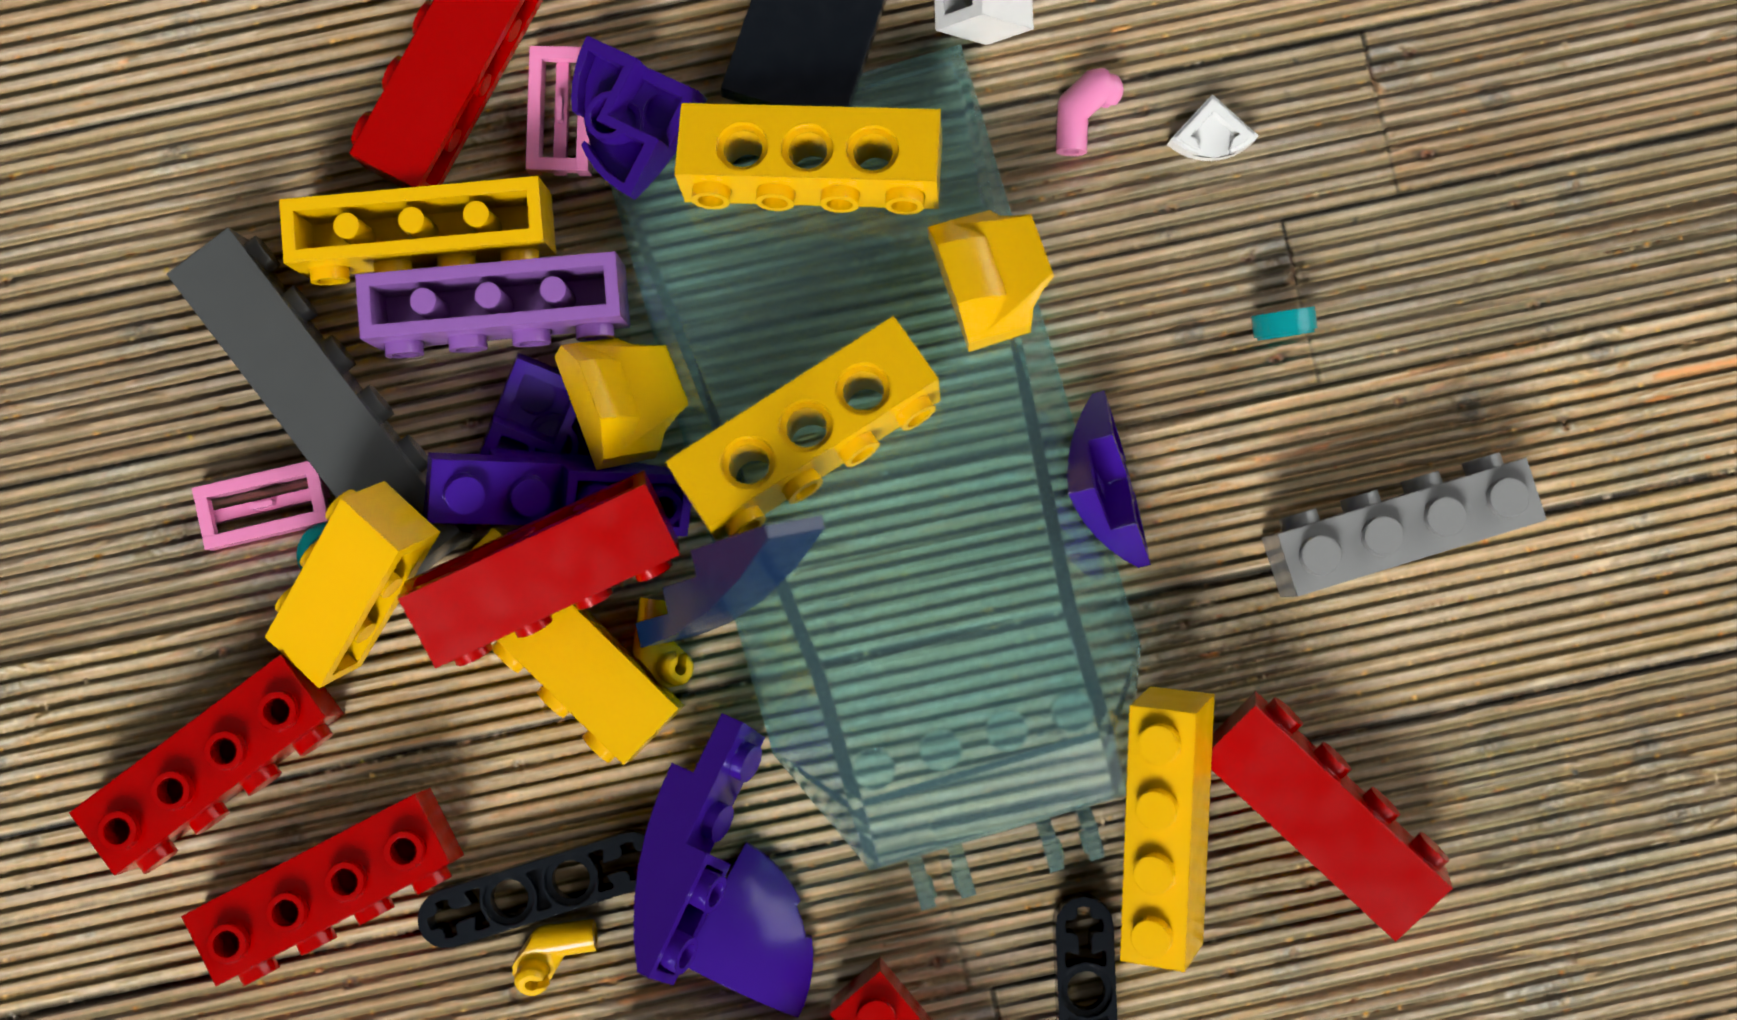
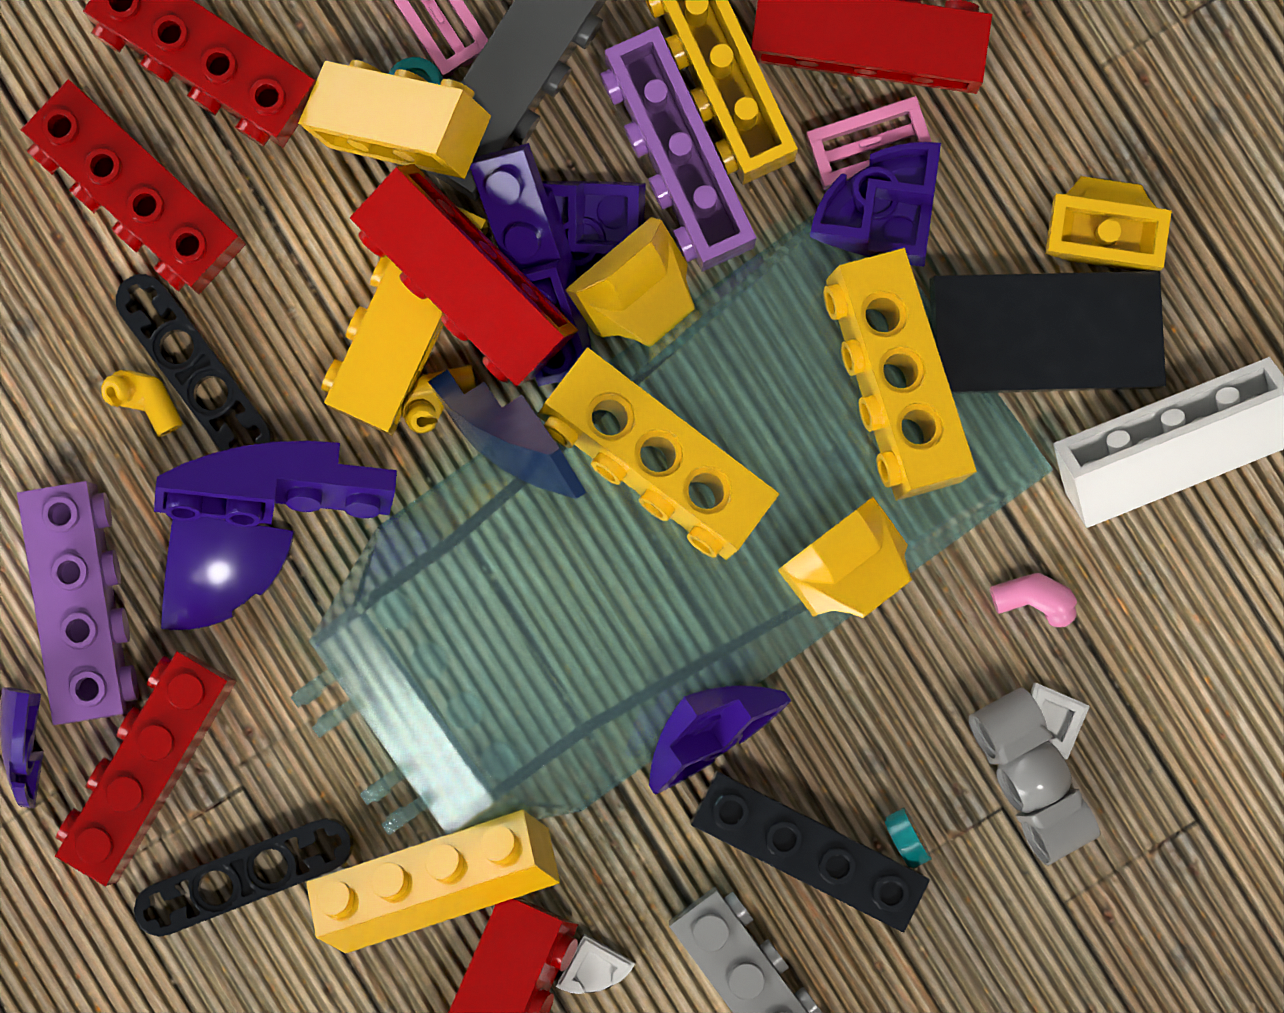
camera: 70 degrees right, 0 degrees up
none -> white tile [555,934,635,994]
none -> black brick [690,770,930,933]
none -> light grey piece [969,687,1100,866]

